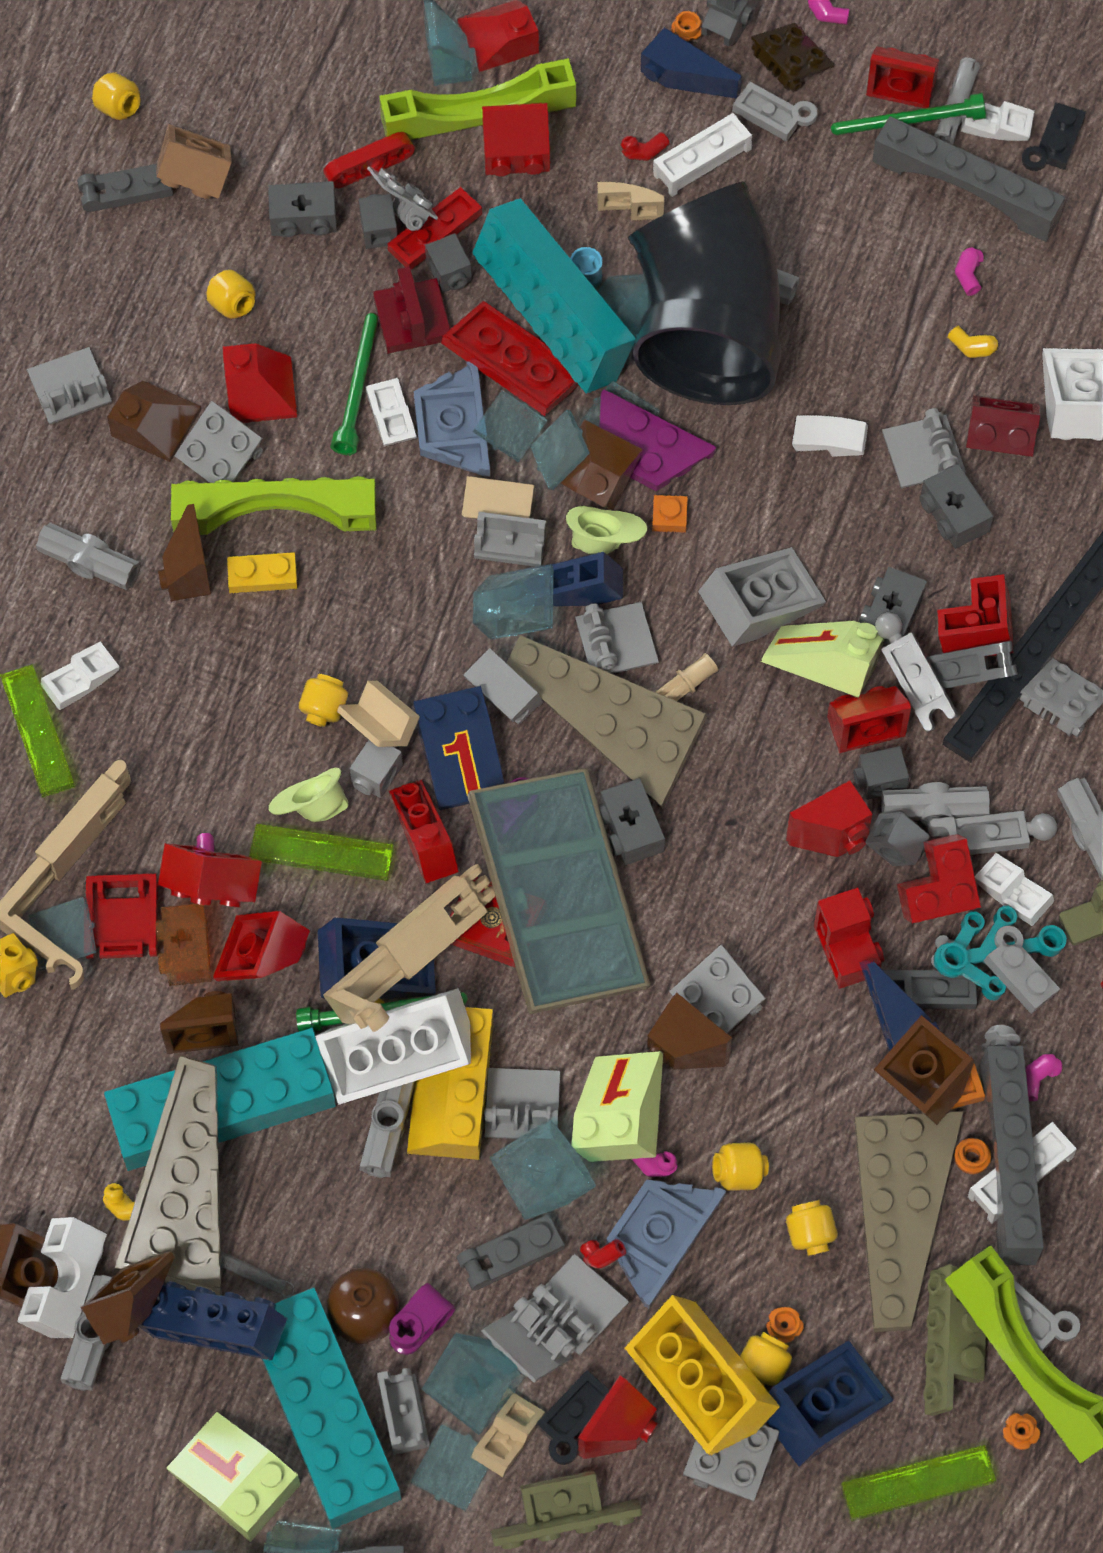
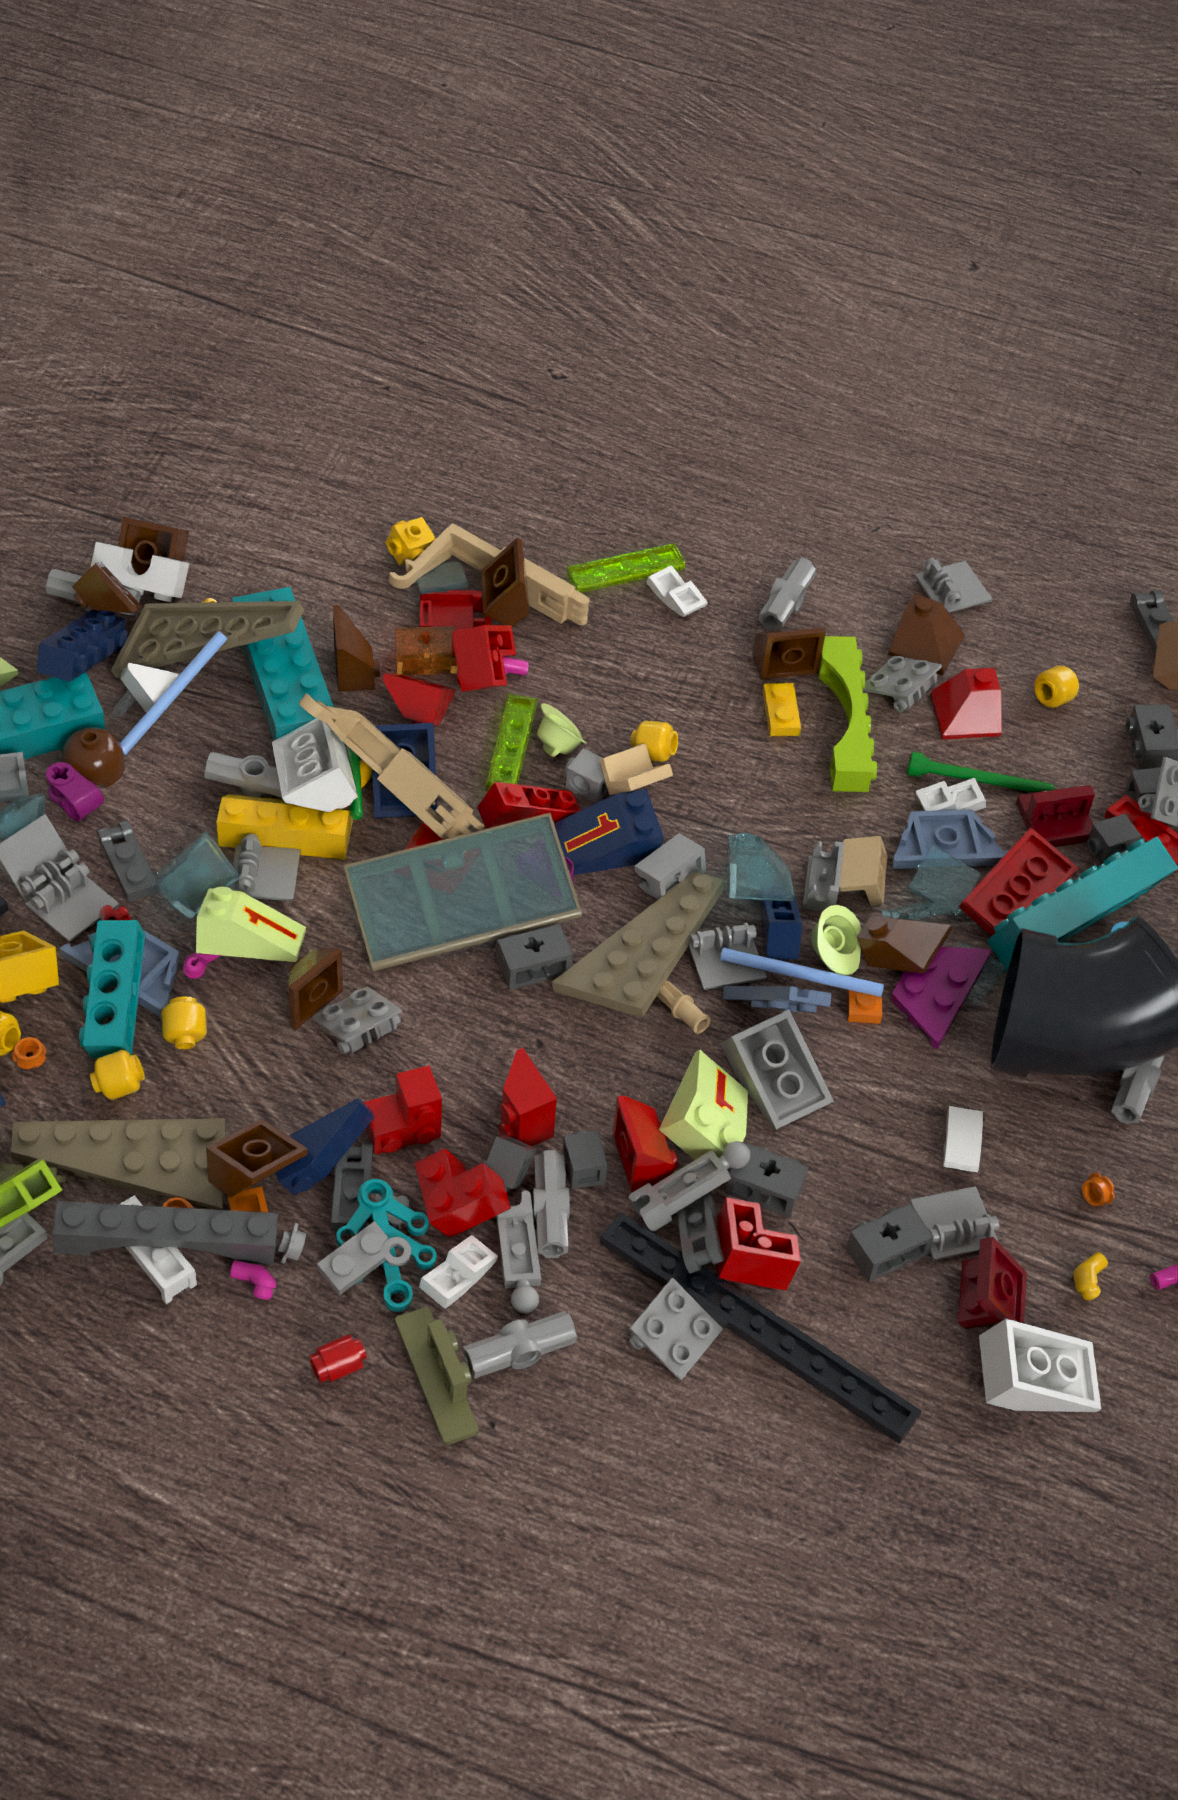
camera: 85 degrees right, 15 degrees down
none -> teal brick [79,920,145,1059]
none -> light blue piece [120,631,227,755]
none -> white slope [121,663,180,713]
none -> reddish brown slope [481,537,530,627]
none -> light blue piece [720,948,884,997]
none -> sand blue wing [723,986,831,1013]
none -> orange plate [1082,1173,1114,1206]

